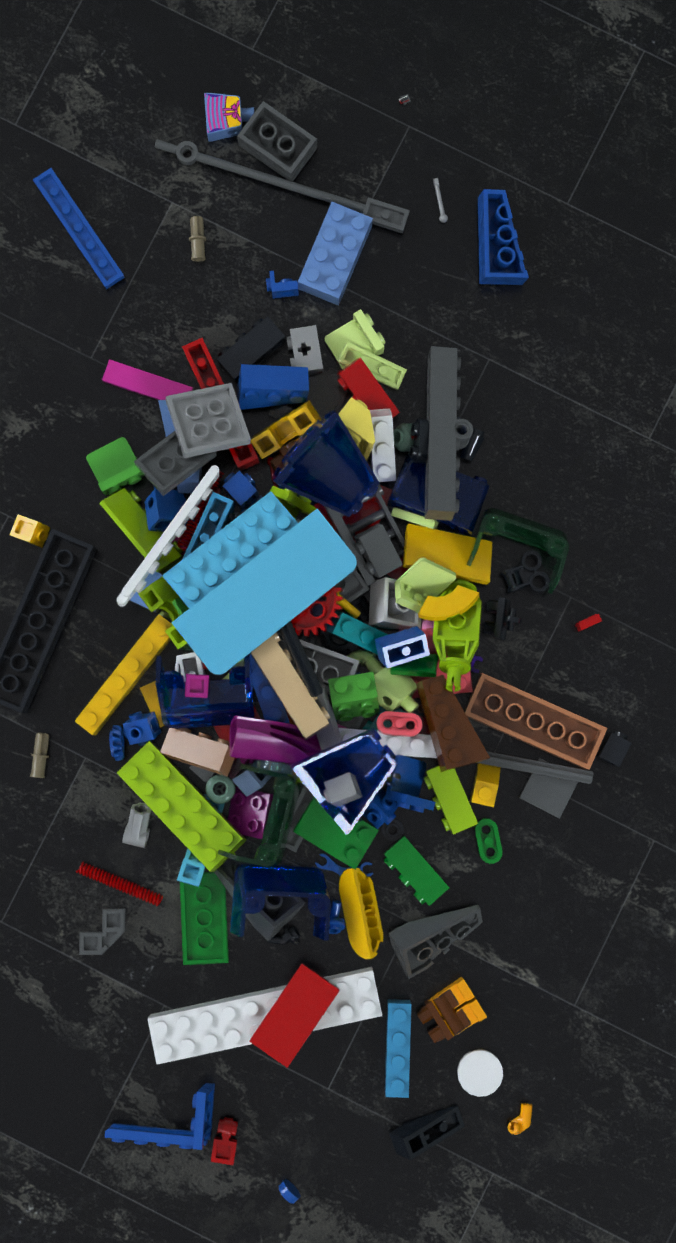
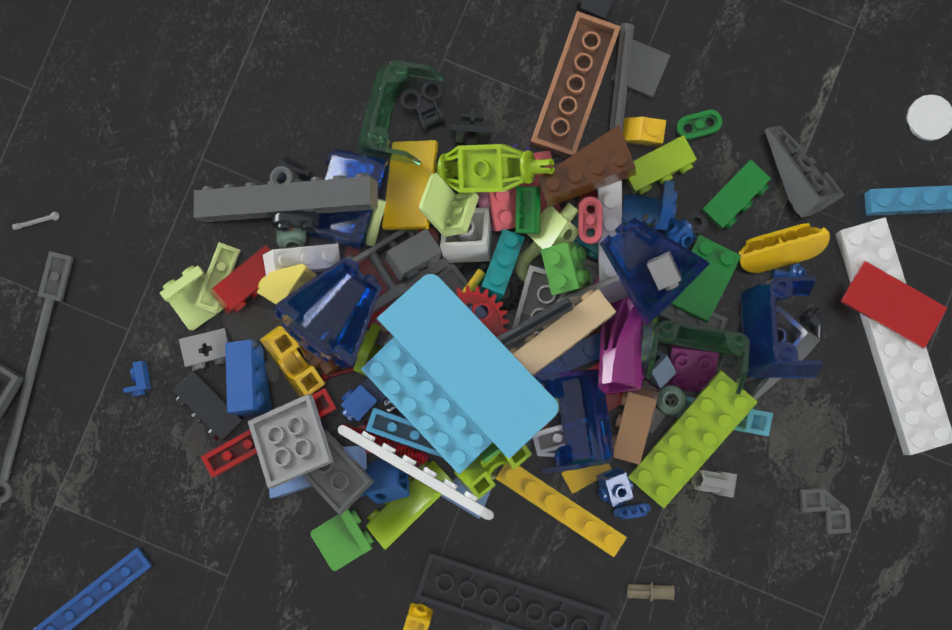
camera: 90 degrees left, 0 degrees up
red piece [76,861,163,906] -> none
dark pink tile [102,359,193,400] -> none
green tile [180,872,229,965] -> none
dark pink tile [185,674,209,698] -> none
dark tan axle [189,216,206,262] -> none
medium blue brick [298,202,373,306] -> none
blue piece [315,853,373,877] -> none
blue brick [374,626,430,668] -> none
hips [416,977,487,1043] -> none
yellow tile [418,585,479,621] -> none
blue wedge [478,189,529,285] -> none
red tile [575,614,602,632] -> none

